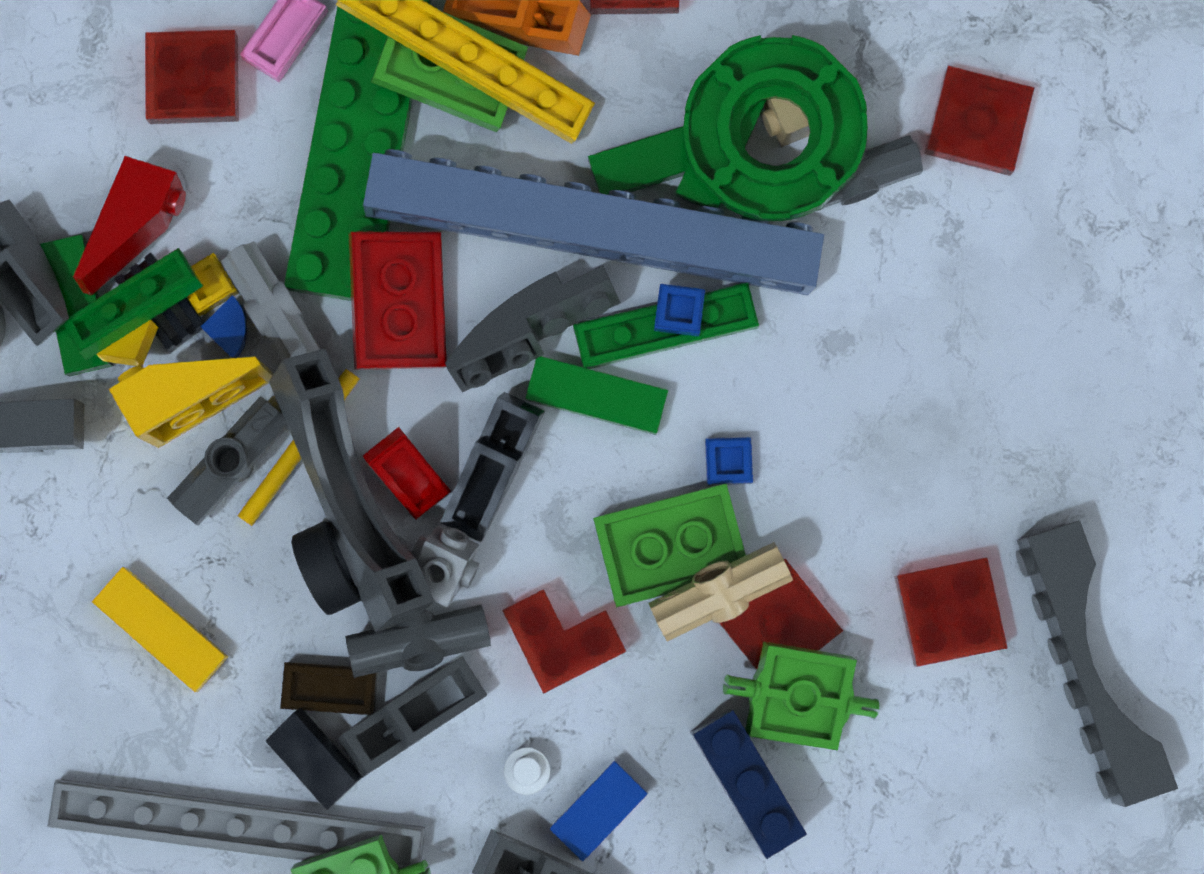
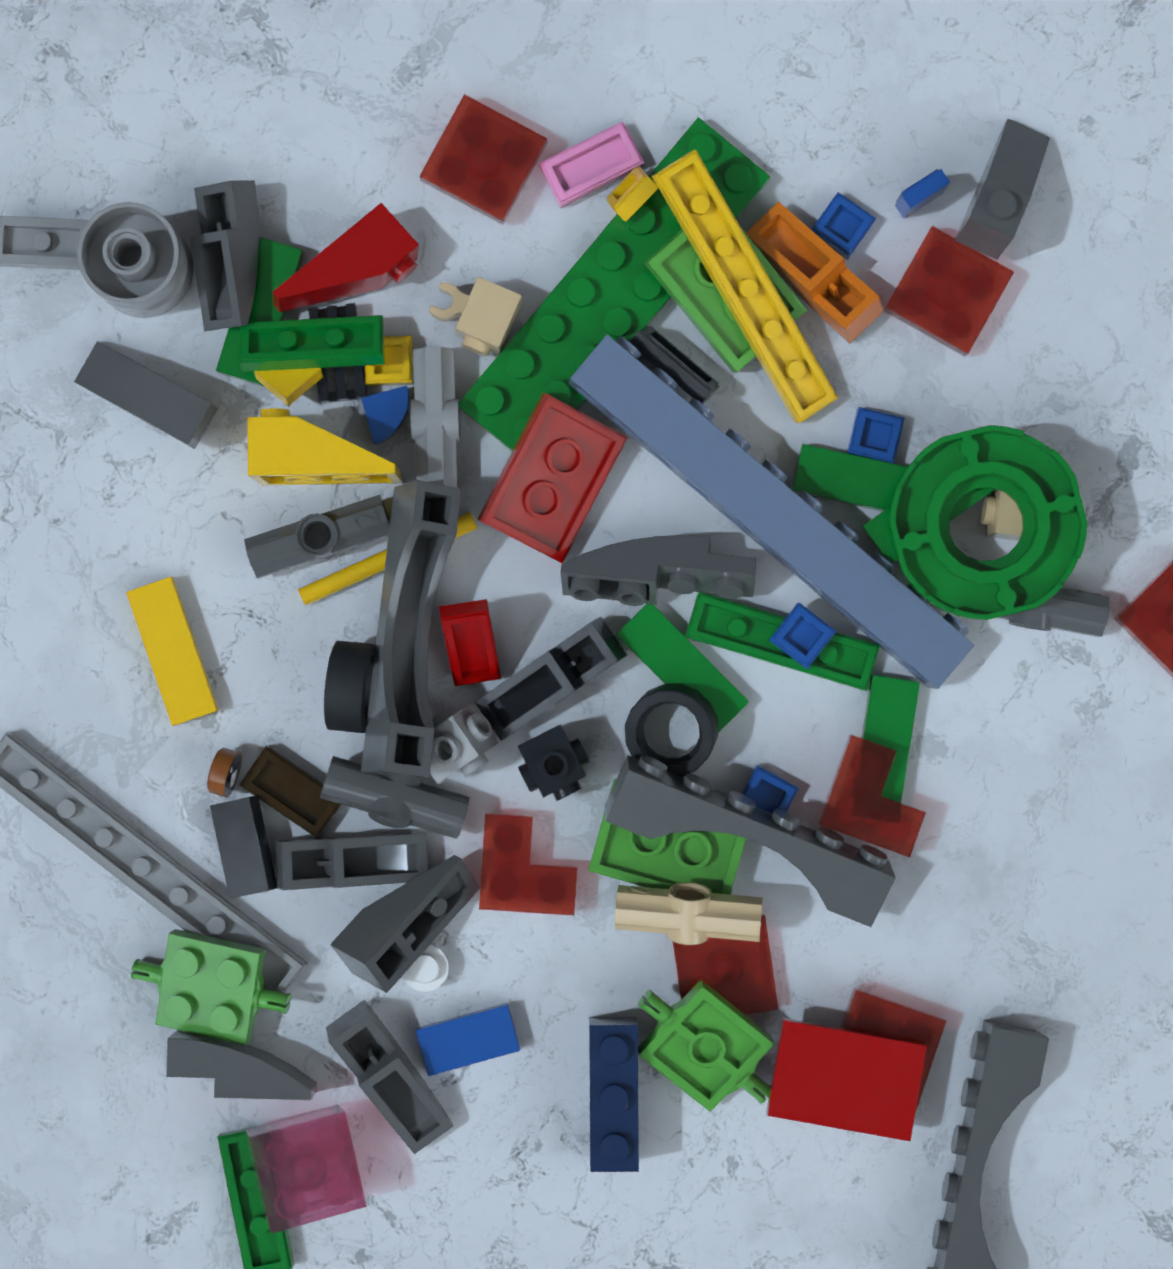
camera: 30 degrees right, 5 degrees up
none -> dark orange tile [207,747,242,798]
none -> dark grey slope [330,855,481,993]
none -> tan brick [429,277,523,357]
none -> black brick [517,724,591,801]
none -> dark grey arch [605,755,896,927]
none -> yellow tile [606,166,658,222]
none -> black tyre [625,684,718,777]
none -> black tile [630,326,720,404]
none -> red tile [766,1018,927,1141]
none -> clear red plate [818,735,926,857]
none -> blue tile [846,407,905,464]
none -> green tile [849,675,920,823]

